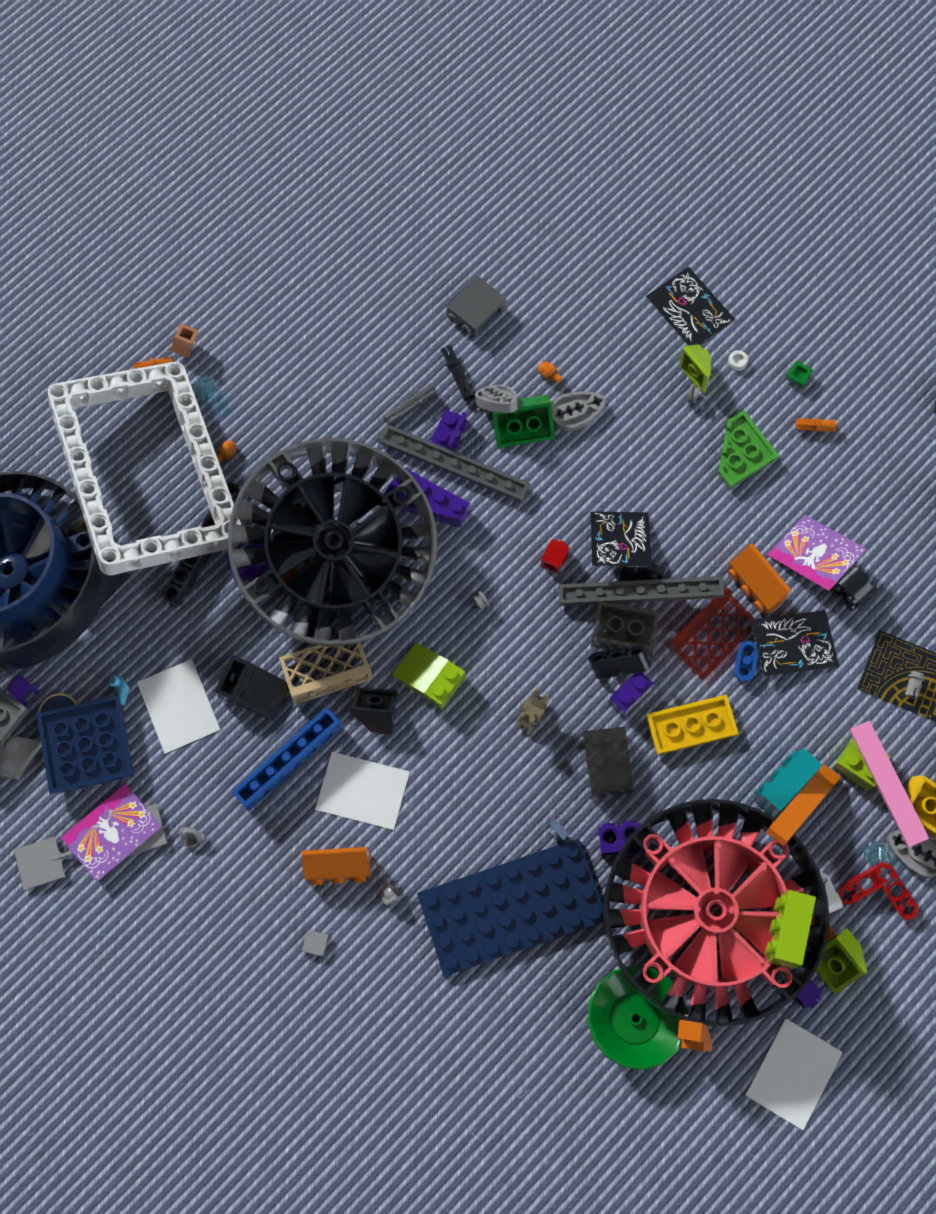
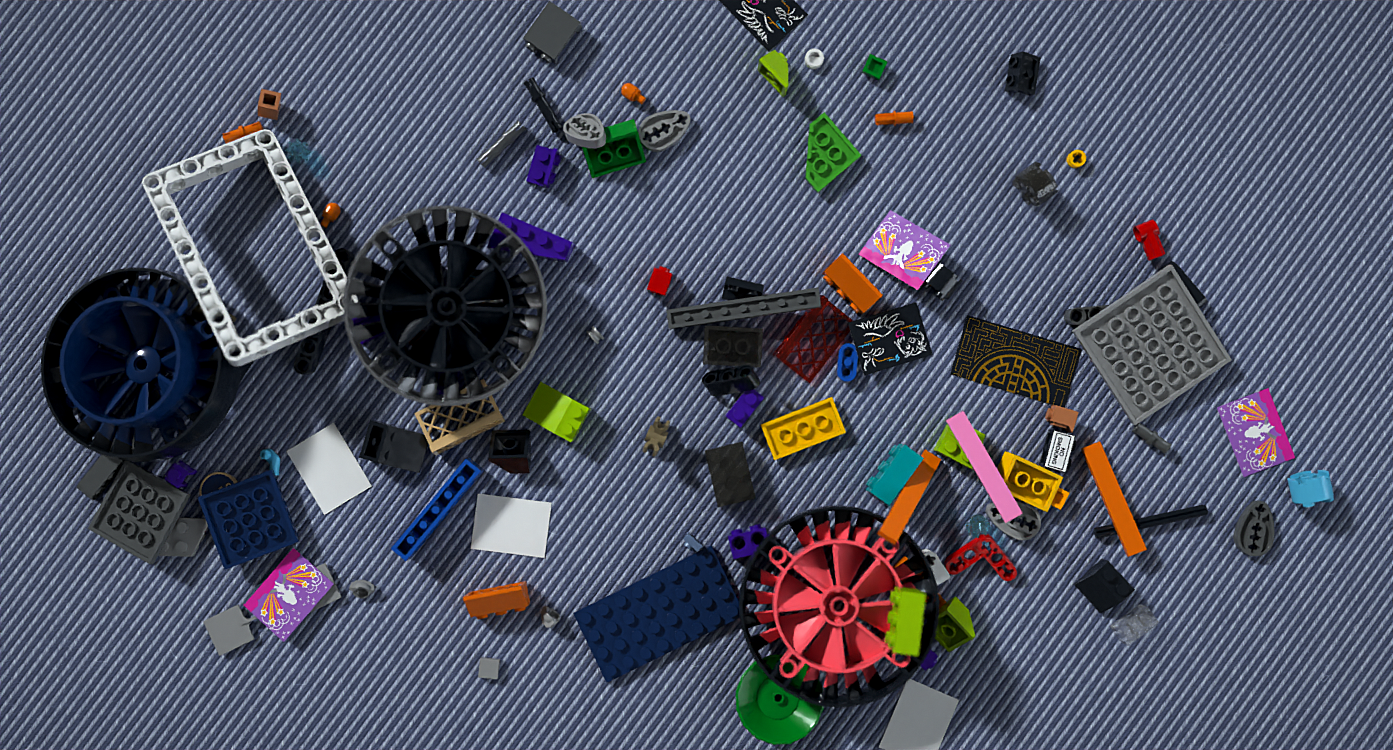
camera: 10 degrees left, 15 degrees up
dark grey plate [378,424,530,503] -> none
black sticker [590,511,652,567] -> none
orange slope [678,1020,712,1051] -> none
light grey bush [685,384,700,404] -> none
light grey pin [905,671,925,699] -> none

